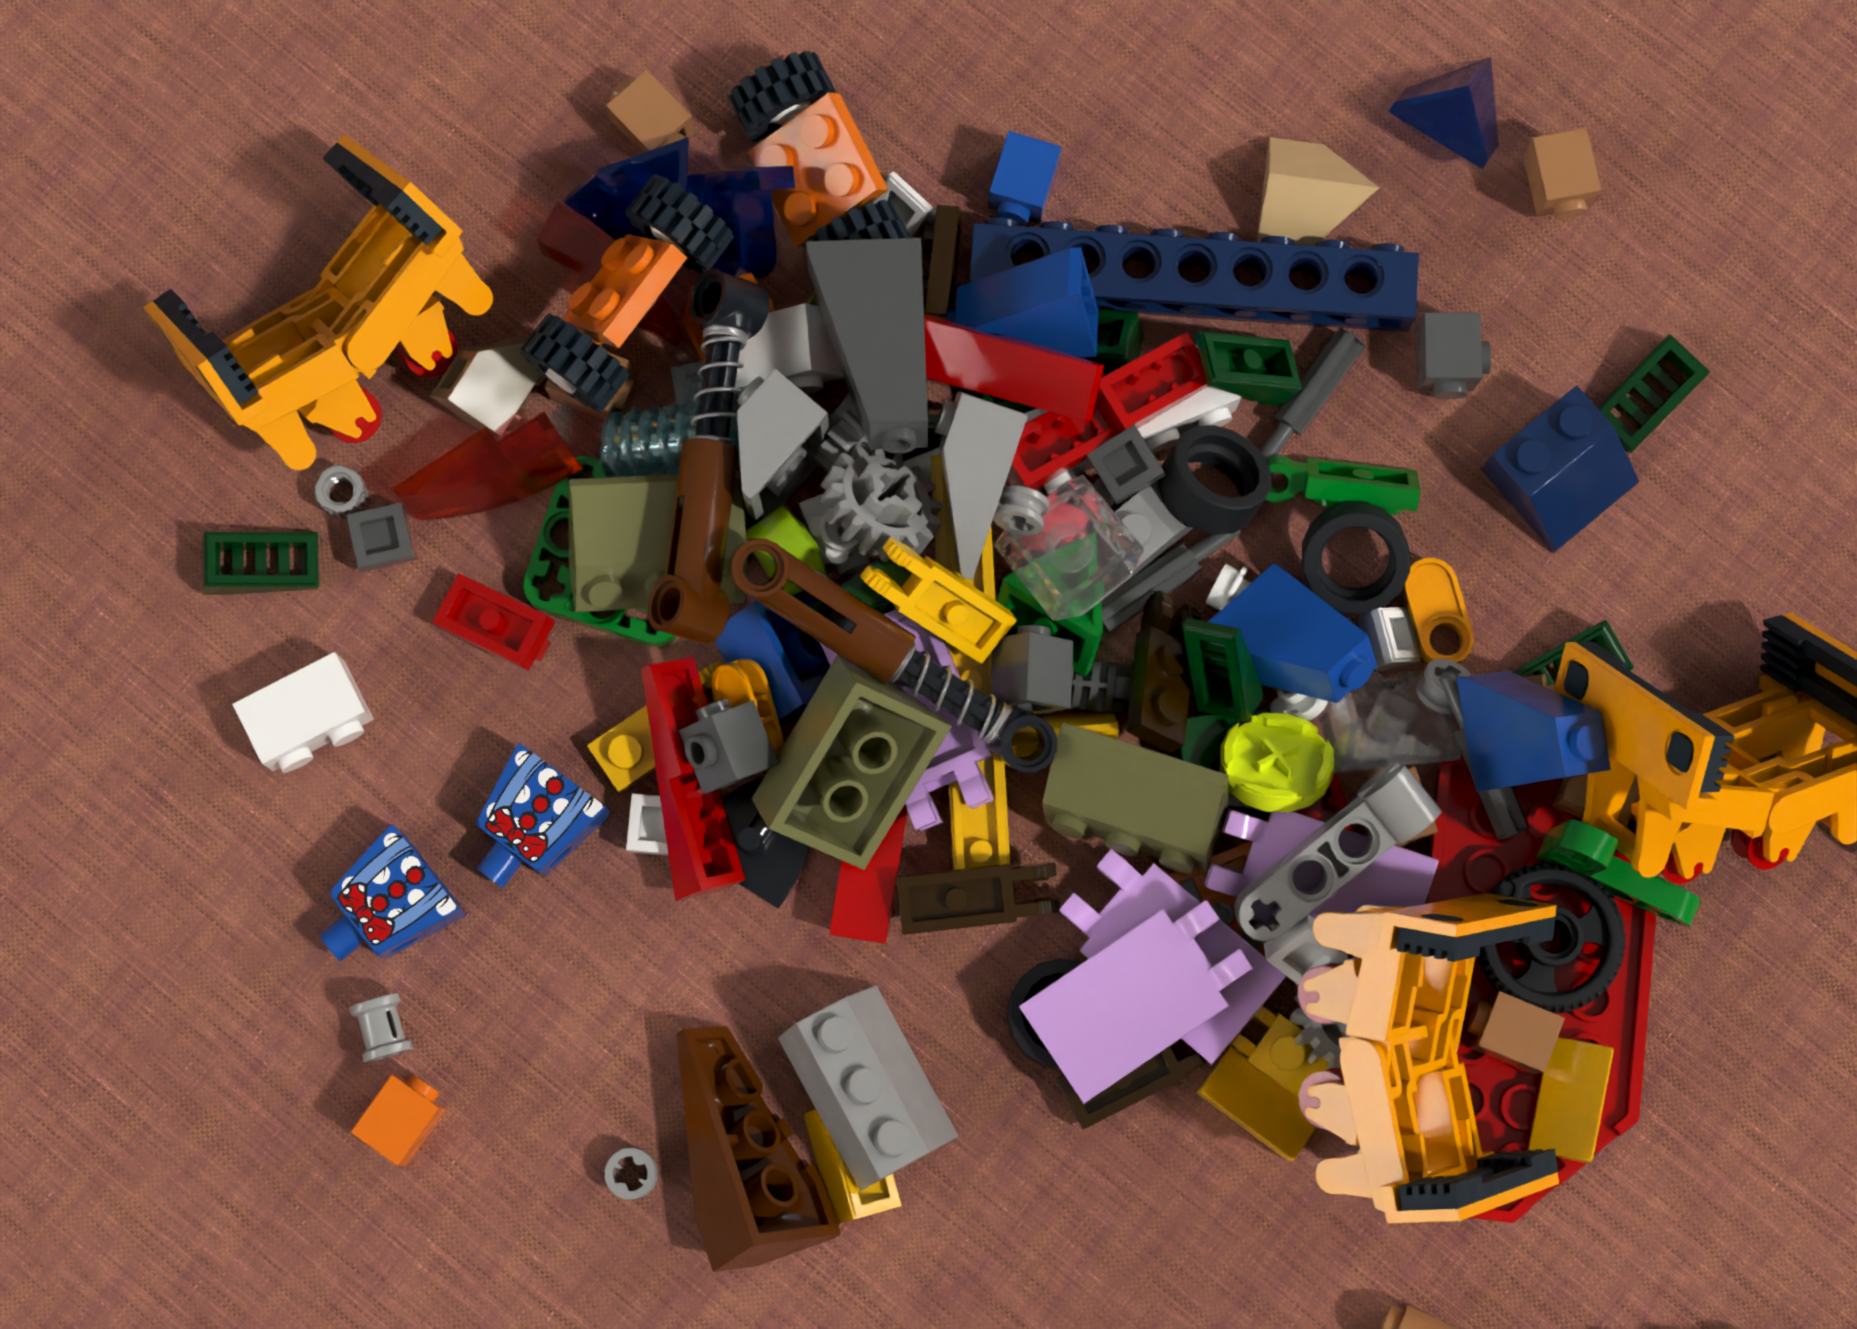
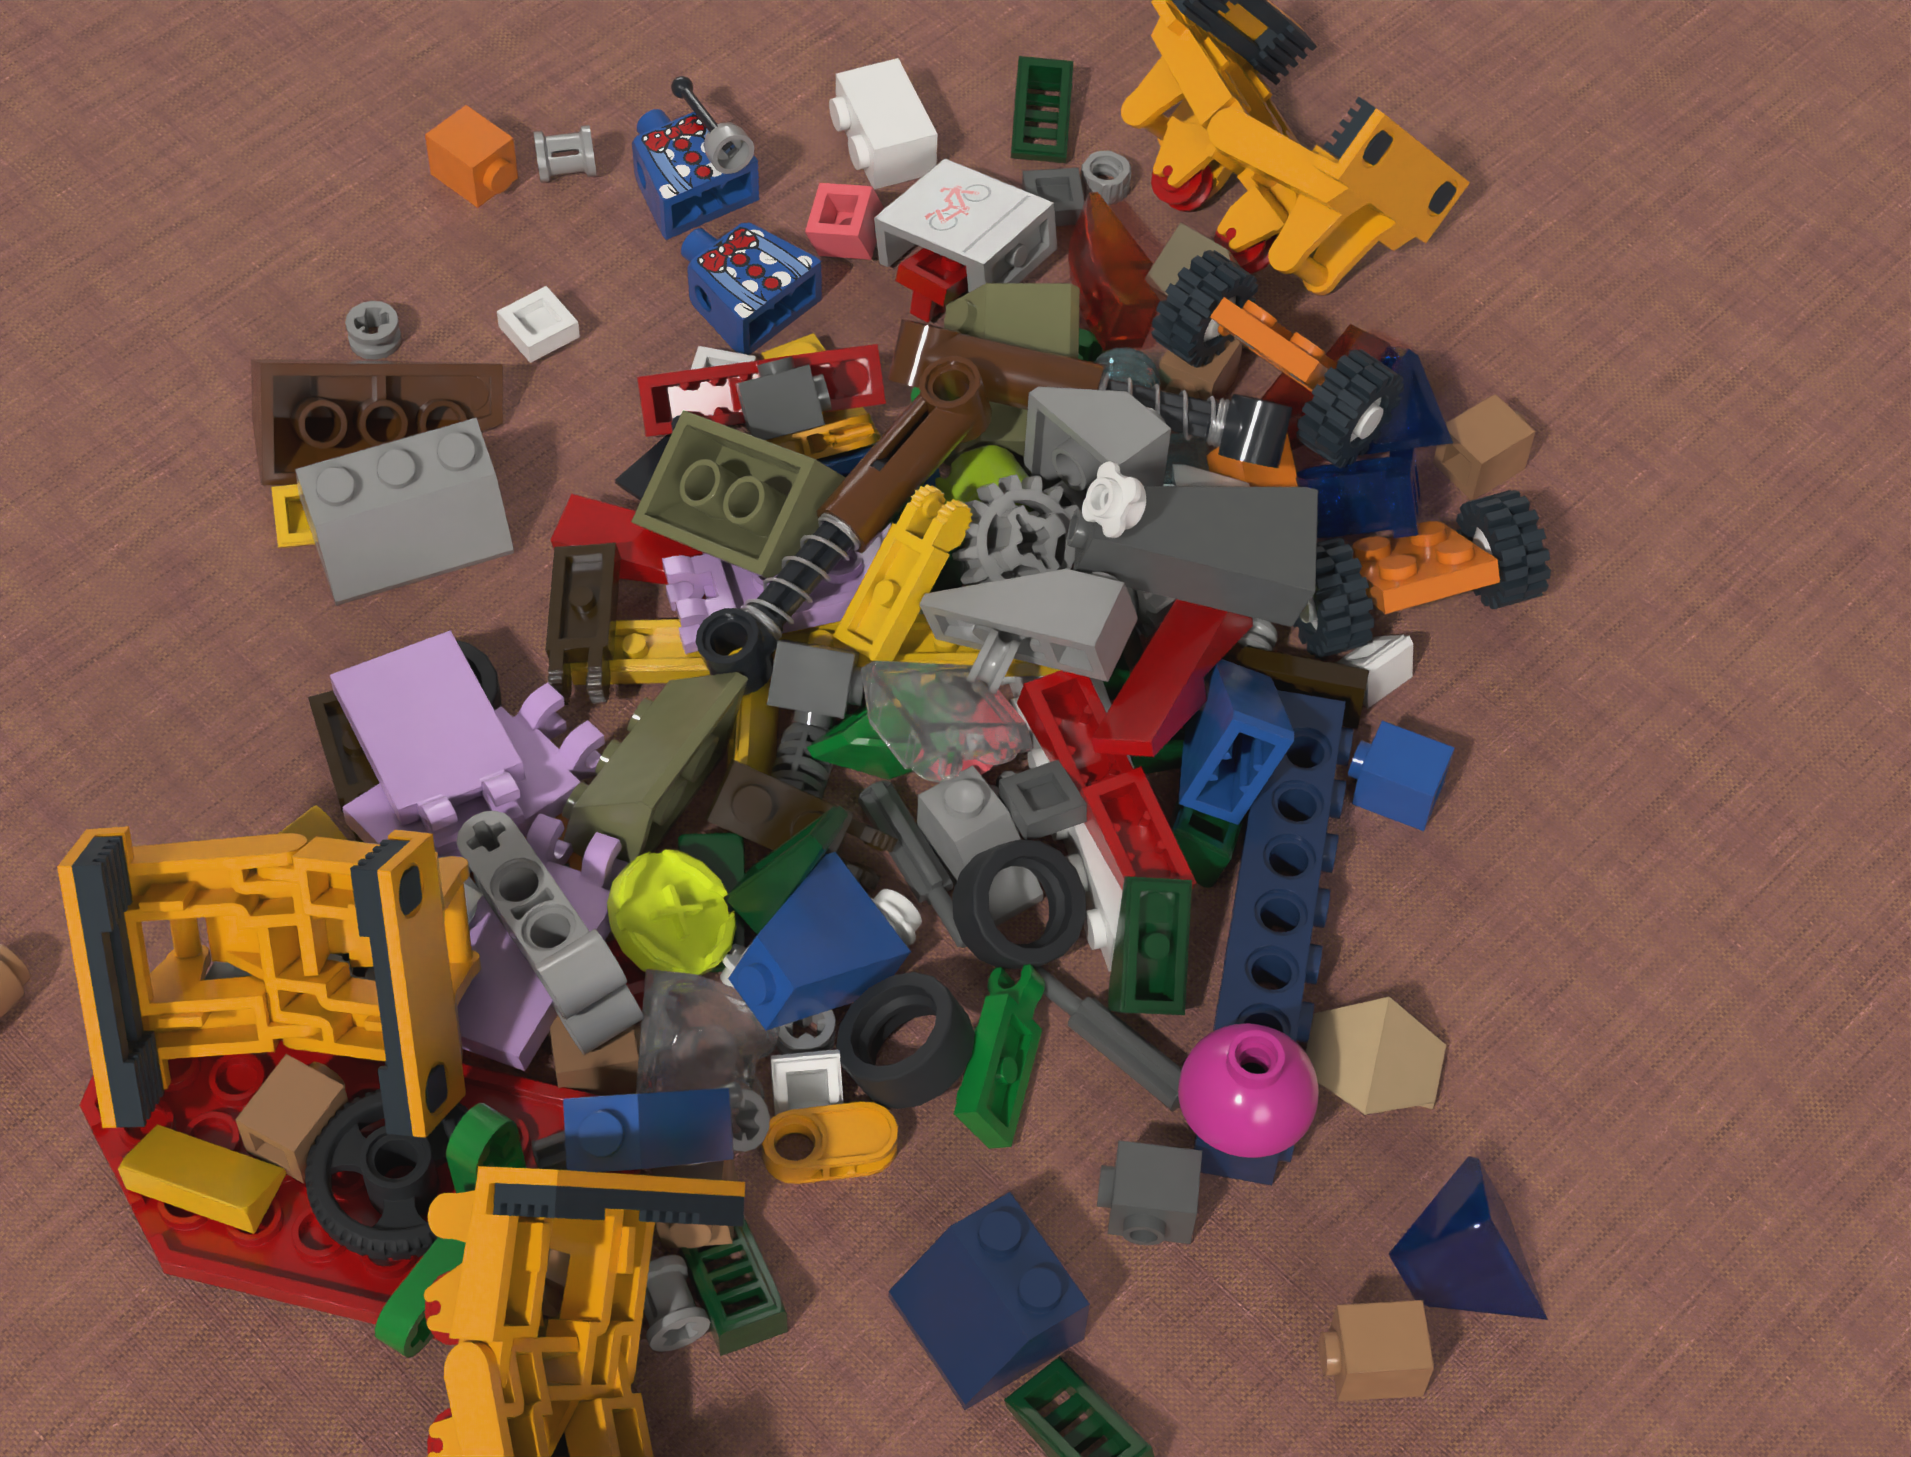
camera: 95 degrees right, 25 degrees down
none -> white plate [497,286,580,363]
none -> light grey hinge [671,76,754,174]
none -> coral plate [805,183,884,260]
none -> panel [874,159,1057,292]
none -> white plate [1082,461,1146,538]
none -> dark pink piece [1178,1023,1319,1158]

